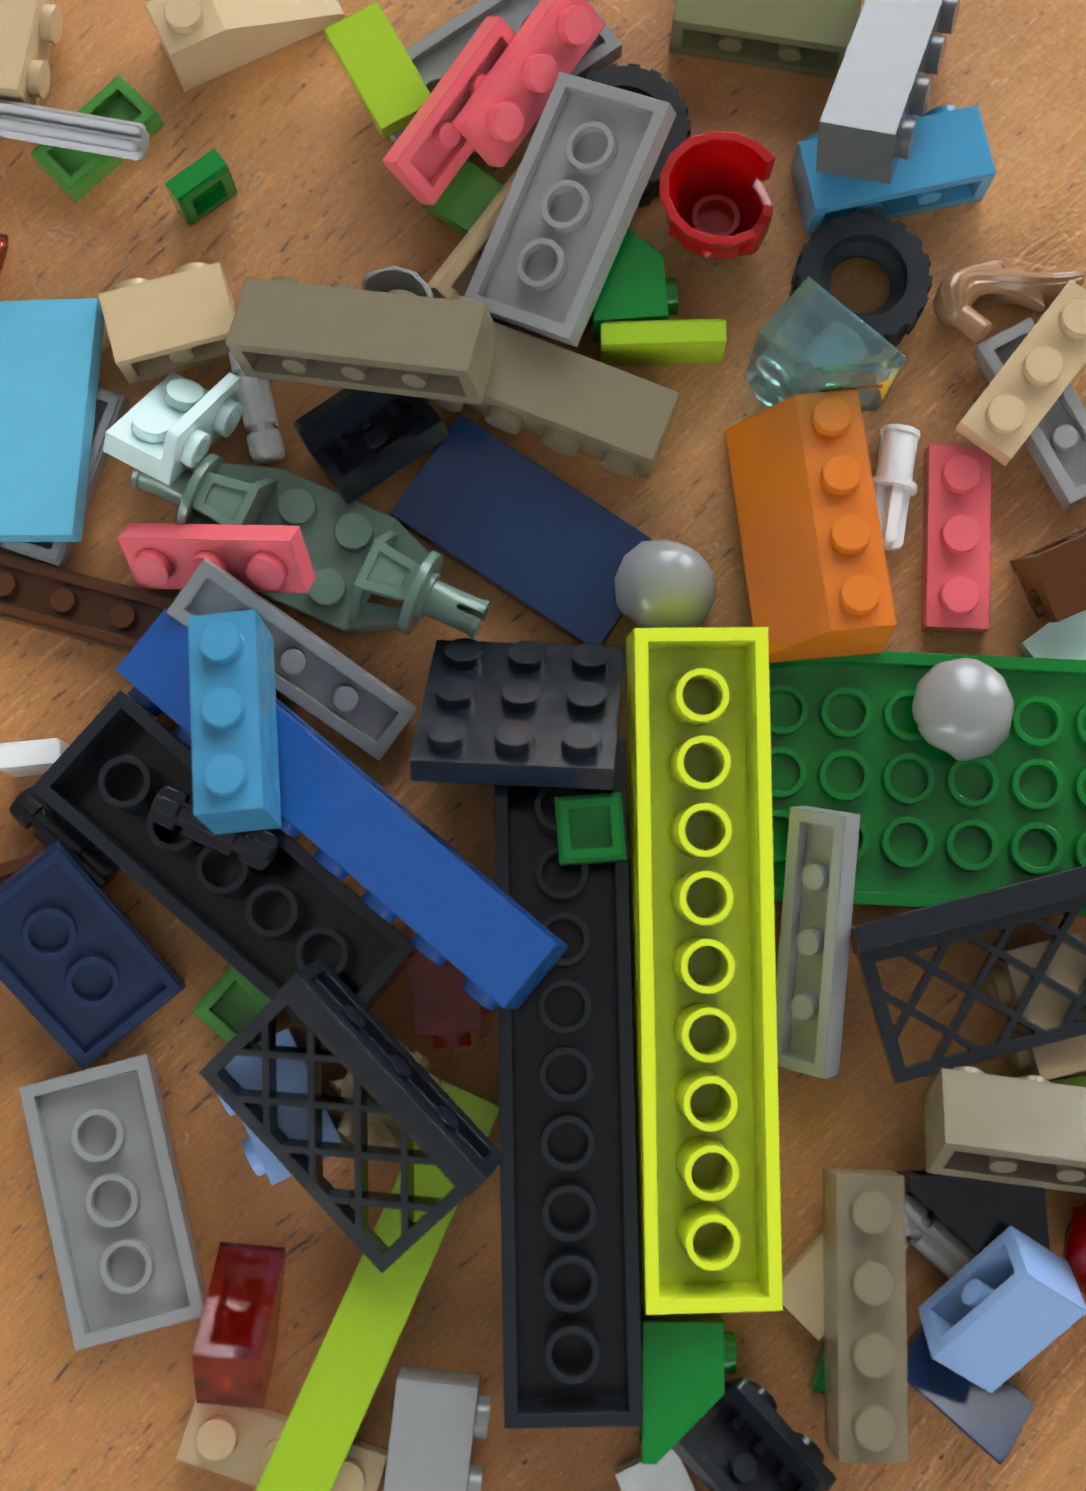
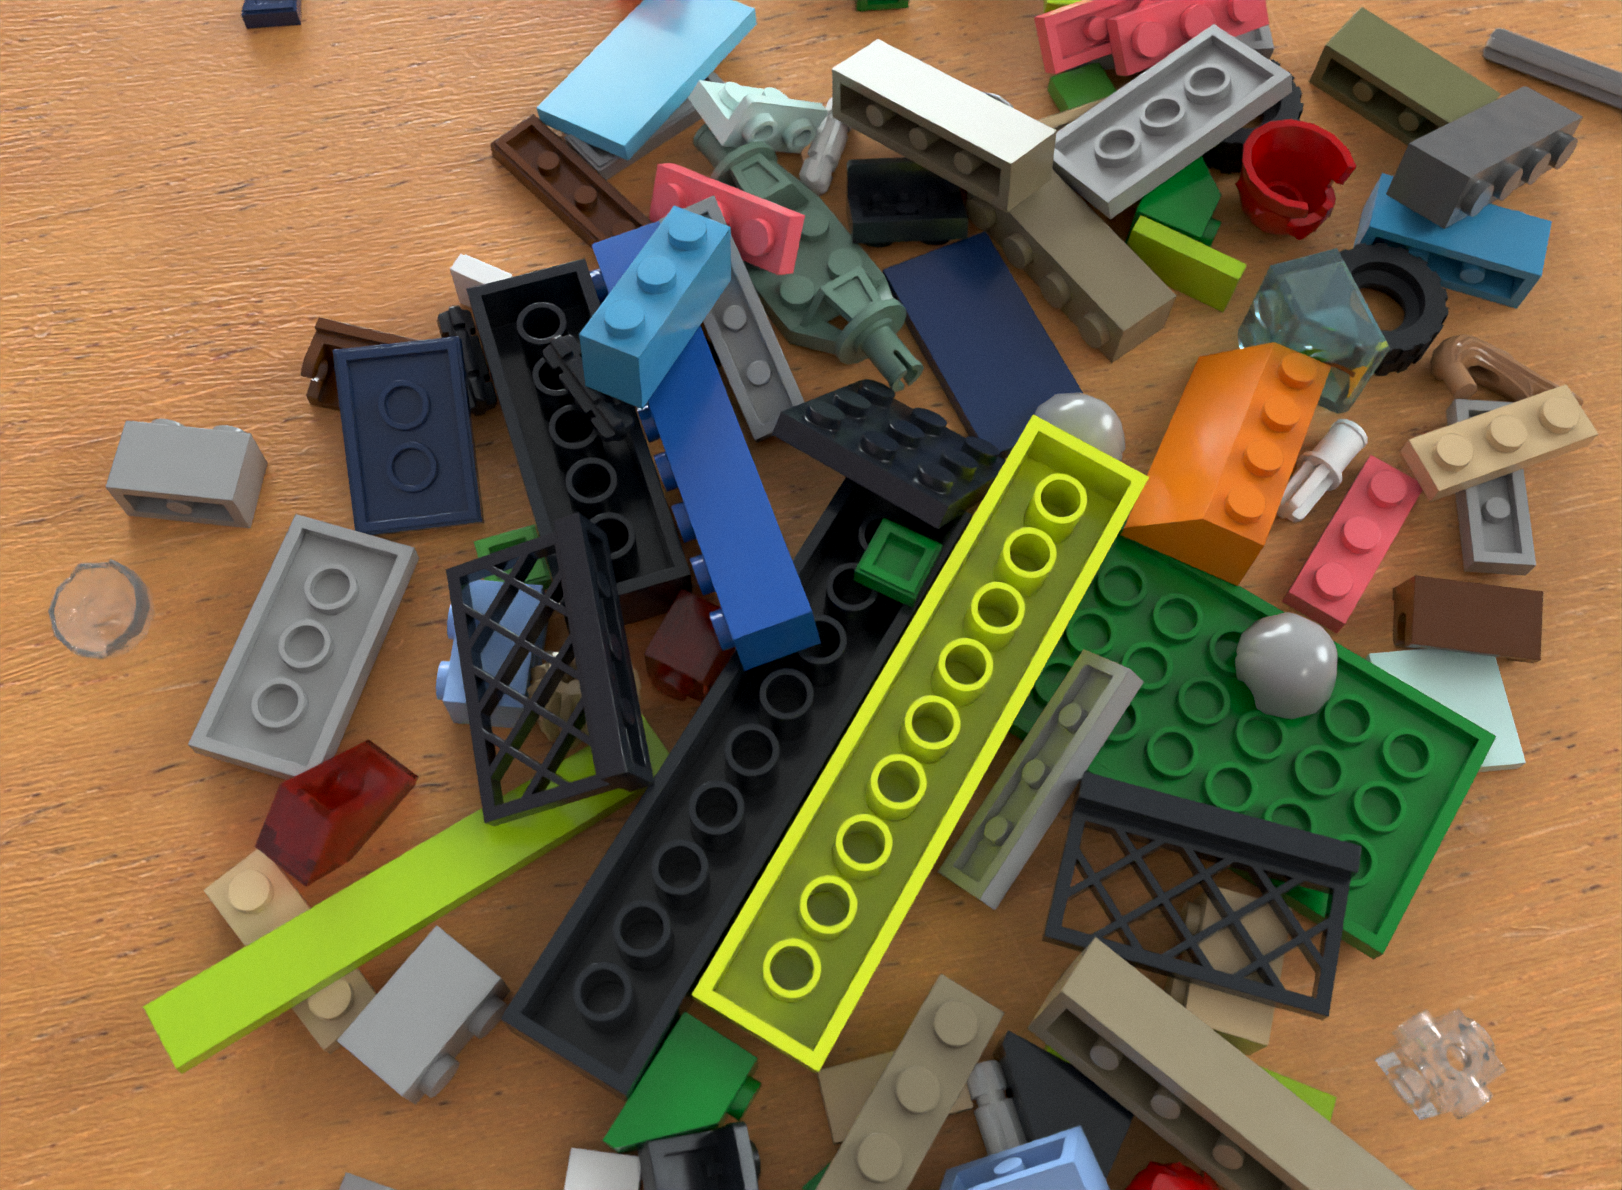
camera: 25 degrees right, 15 degrees down
tan brick [98,262,236,384] -> none

